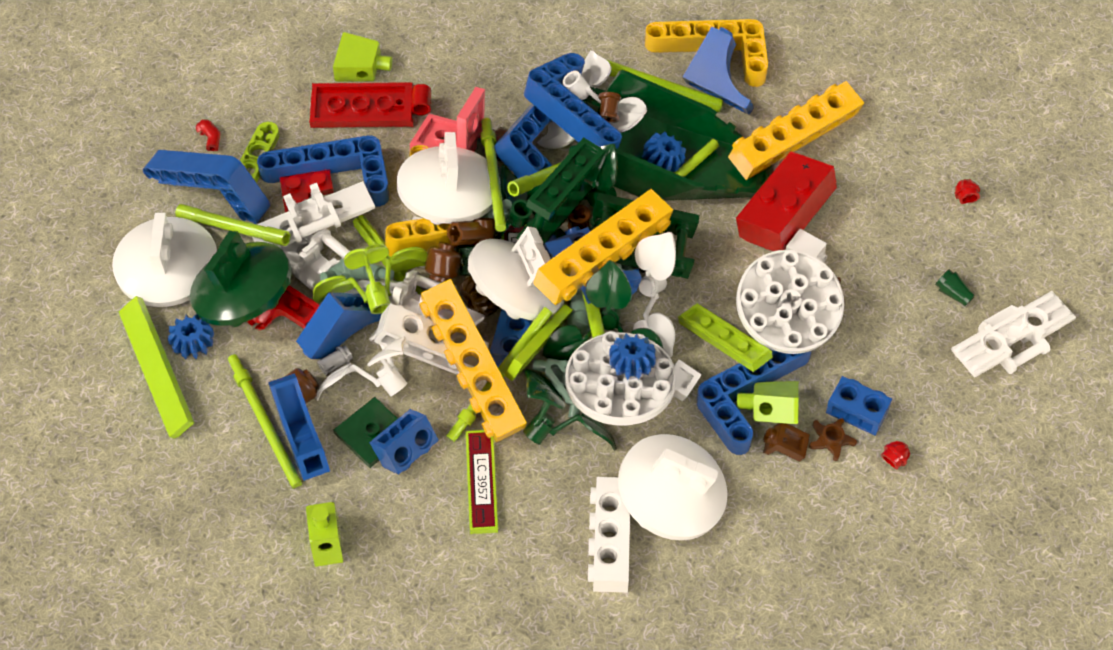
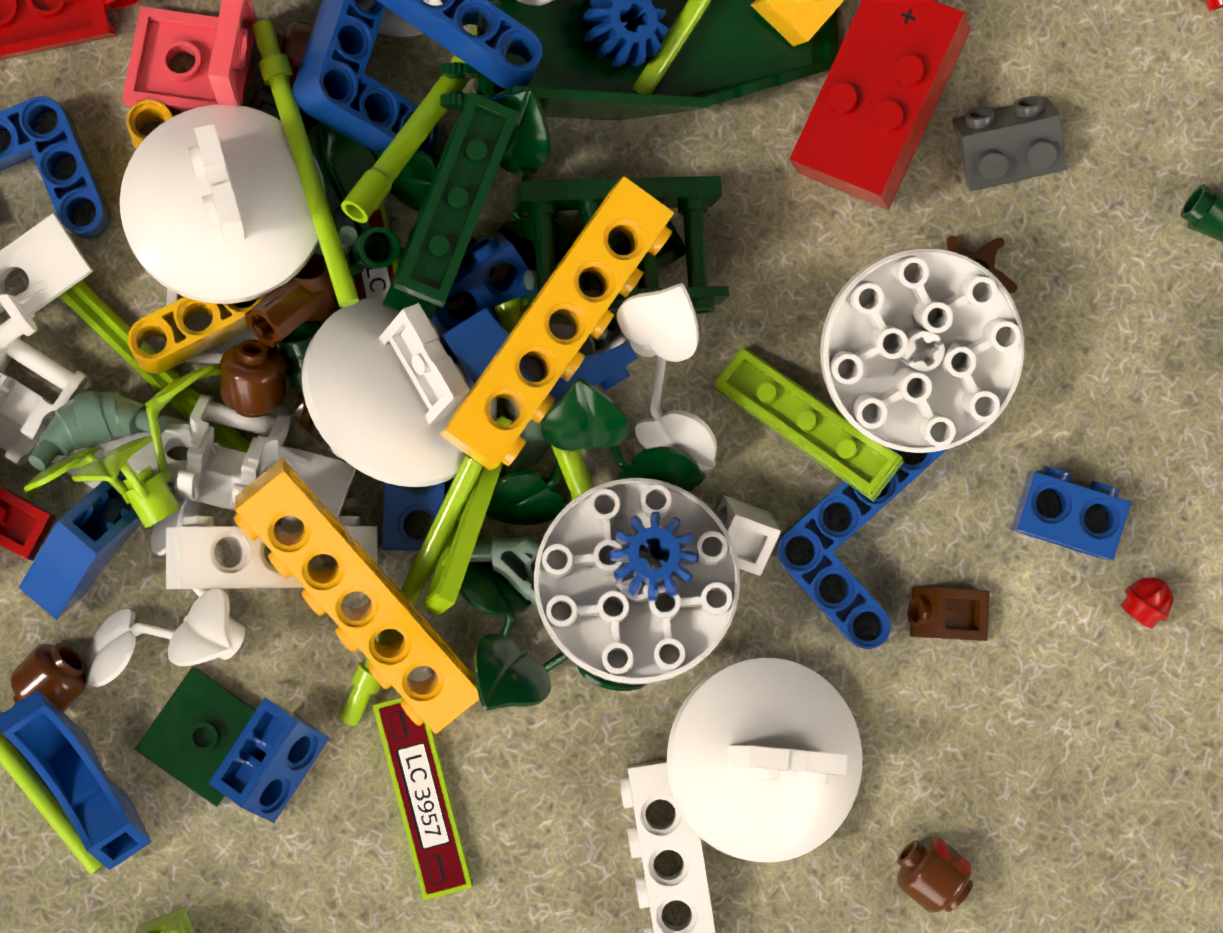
camera: 15 degrees left, 30 degrees up
light grey pin [317,345,353,376] -> none
reddish brown bush [567,205,590,230] -> none
lime torso [737,381,799,424] -> none
white brick [786,229,827,263] -> none
reddish brown animal [809,418,857,461] -> none
none -> reddish brown head [897,837,973,913]
none -> dark grey bracket [952,96,1067,191]

